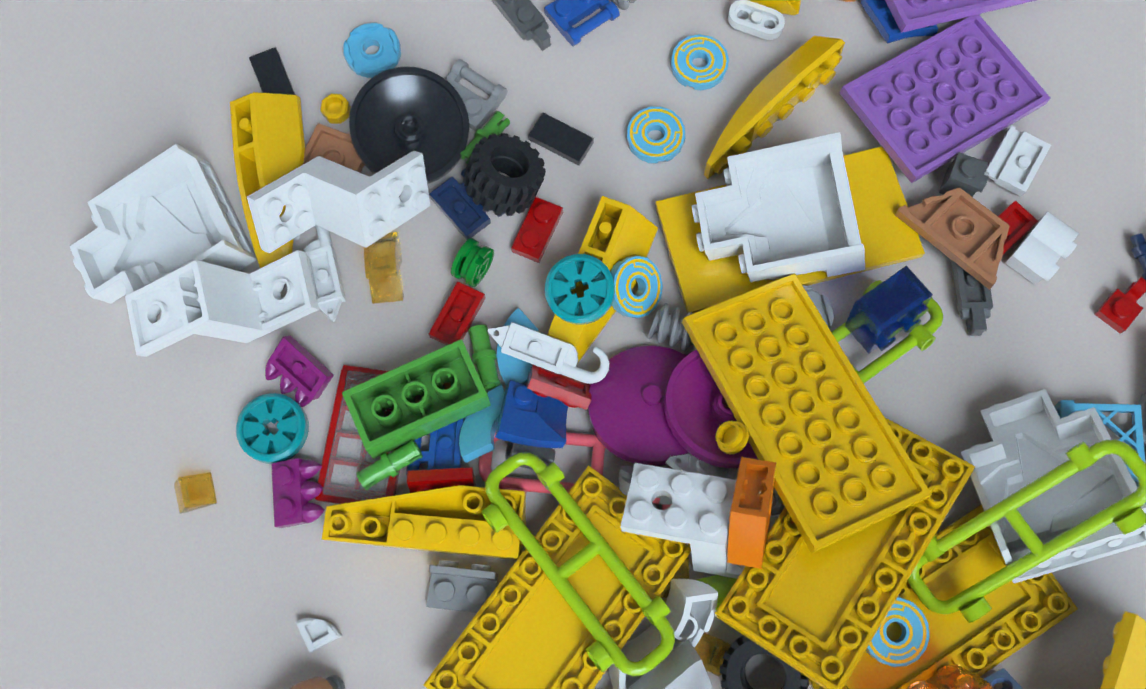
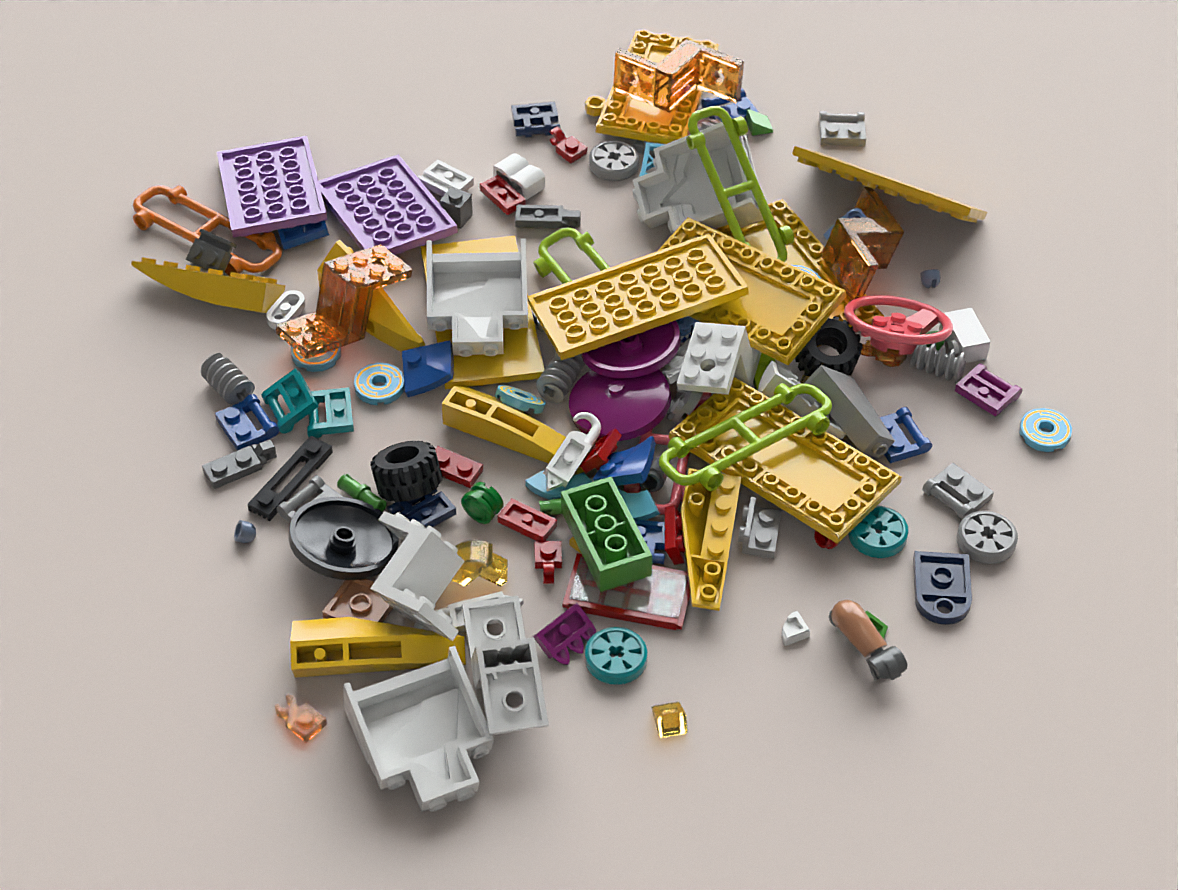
camera: 90 degrees left, 25 degrees down
black tile [249,47,295,95] -> none
magenta plate [271,458,324,528] -> none
yellow tile [320,94,351,124] -> none
medium azure tile [343,23,401,78] -> none
bright green pin [356,439,423,490] -> none
black tile [528,113,594,166] -> none
teal wheel [545,254,615,325] -> none
yellow plate [716,421,749,455] -> none
orange window [727,457,776,569] -> none
clear blue brick [844,265,933,354] -> none
nougat wing [895,188,1010,290] -> none
none -> sand blue hinge [234,520,256,543]
none -> black container [247,436,333,521]
none -> teal plate [261,368,319,434]
none -> clear orange plate [274,694,327,743]
none -> clear orange bracket [275,245,413,359]
none -> teal plate [307,387,354,439]
none -> blue plate [402,340,454,397]
none -> plate [534,541,562,584]
none -> light grey wheel [589,141,639,180]

